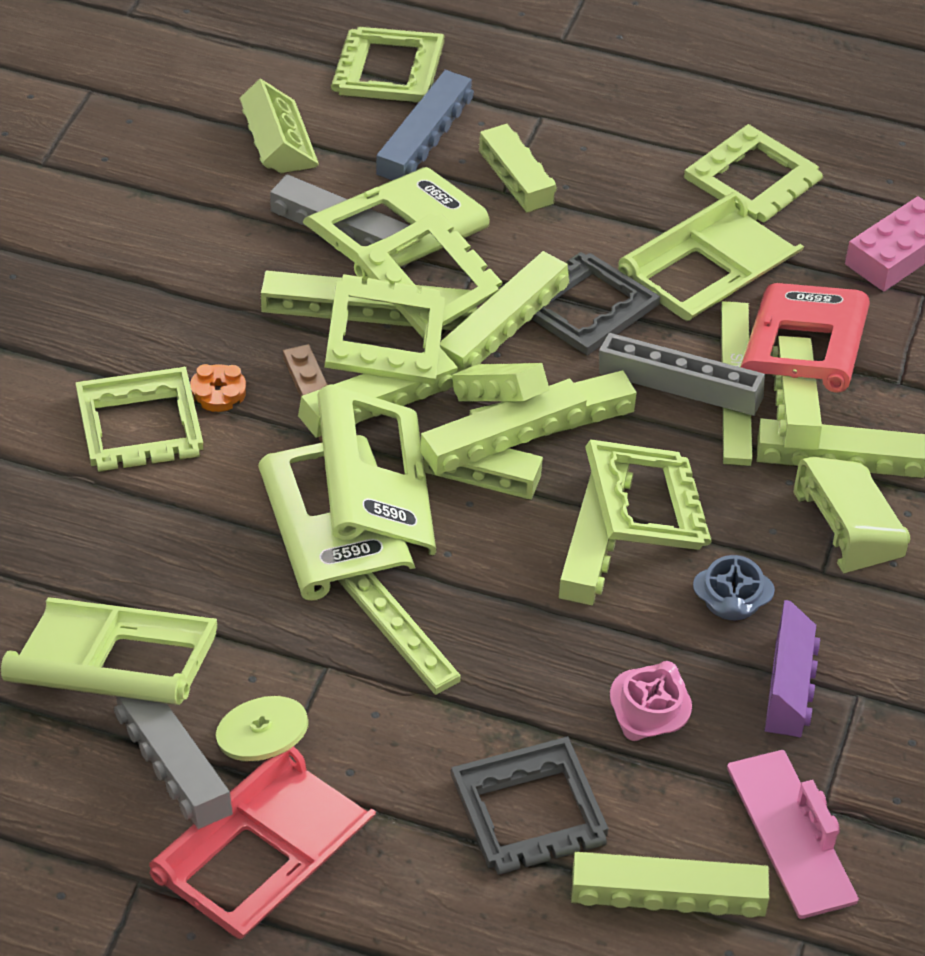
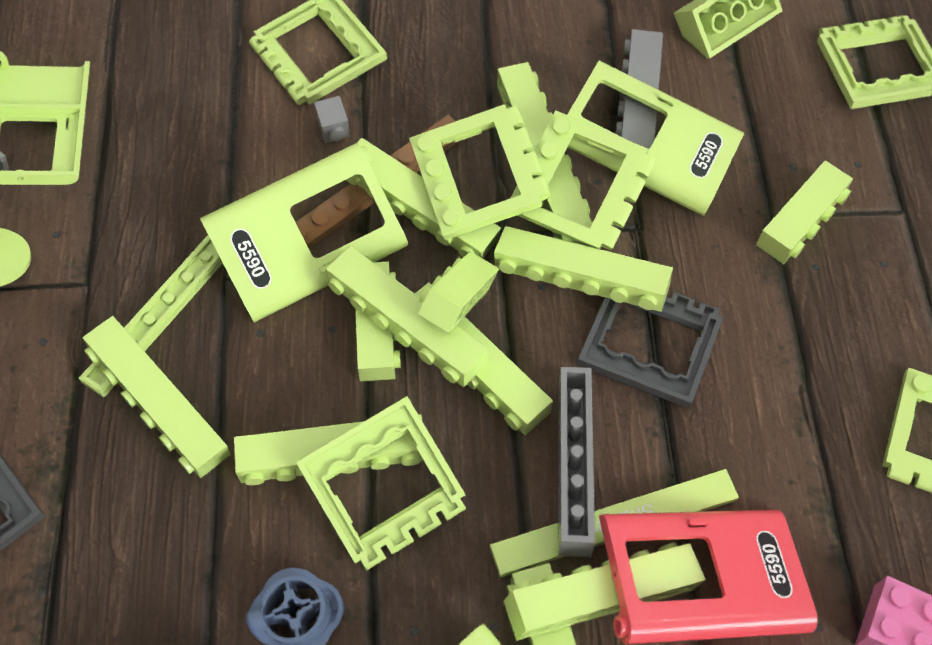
camera: 70 degrees right, 15 degrees up
orange plate [190,364,246,412] -> none
yellowish green piece [258,435,415,601] -> none
sand blue brick [376,70,474,180] -> none
bright pink piece [610,661,692,741] -> none
yellowish green piece [618,192,804,320] -> none
none -> yellowish green brick [82,316,230,479]
none -> light grey brick [314,96,350,143]

